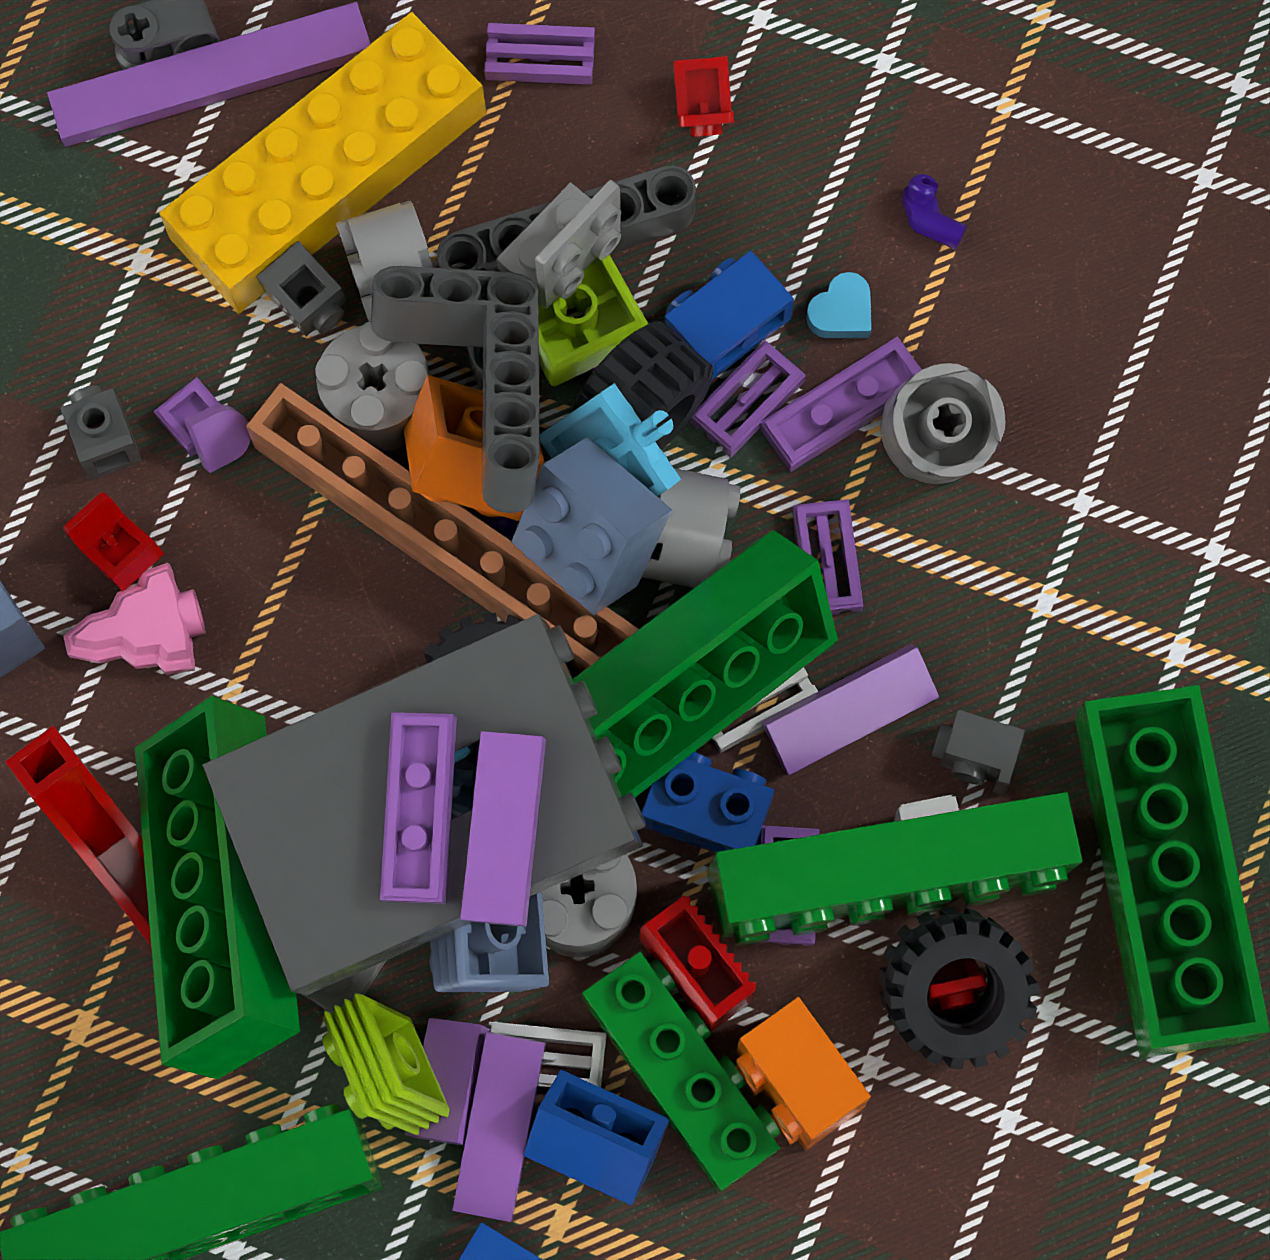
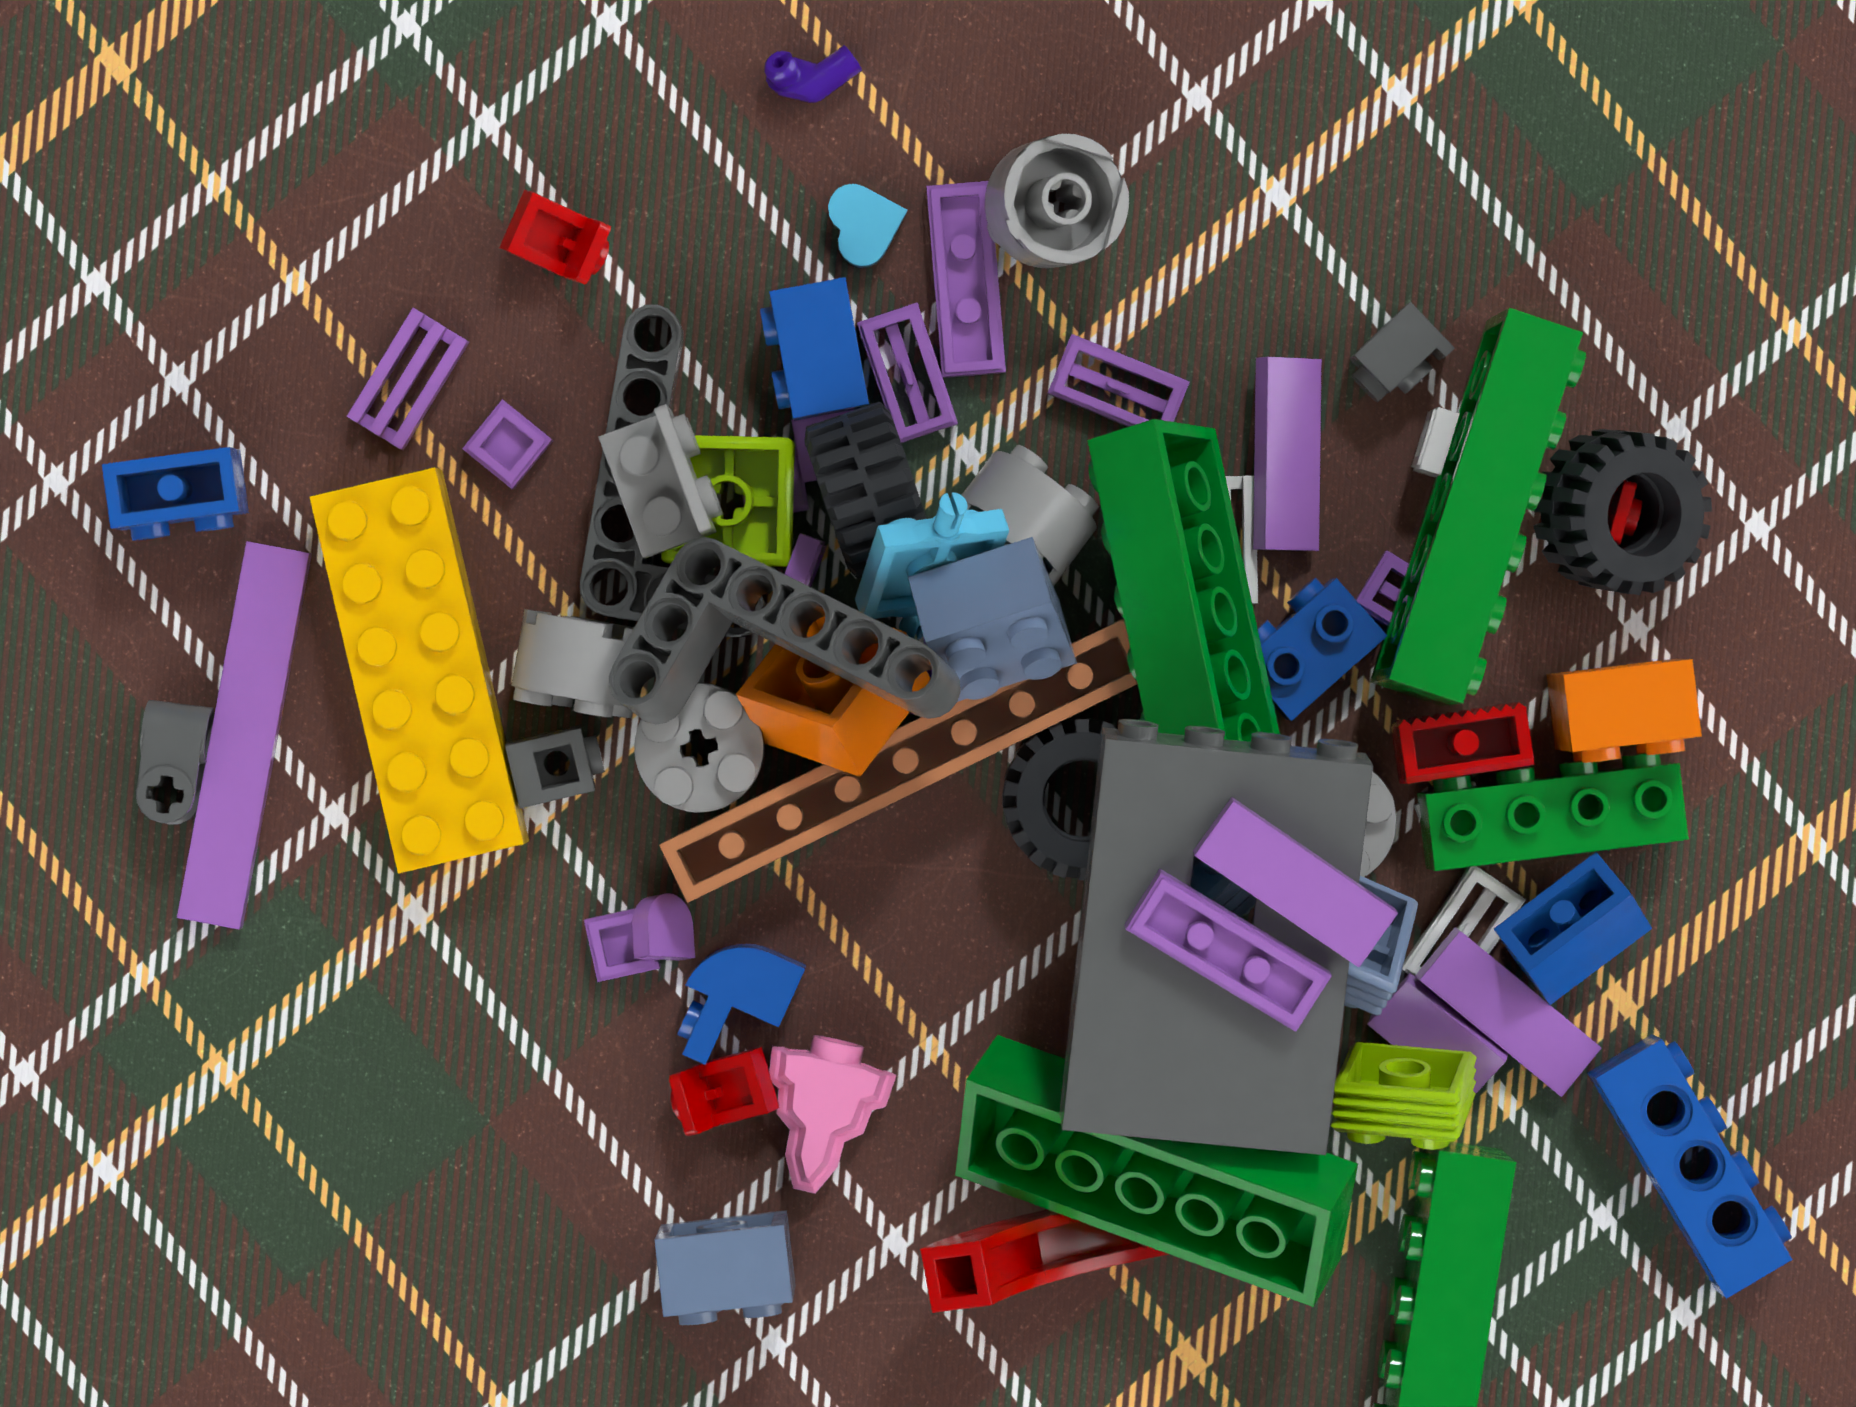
camera: 65 degrees left, 15 degrees up
dark grey brick [60,385,142,481] -> none
green brick [1075,685,1270,1058] -> none
none -> medium lavender tile [462,399,553,490]
none -> blue brick [677,944,806,1065]
none -> medium lavender tile [785,533,827,587]

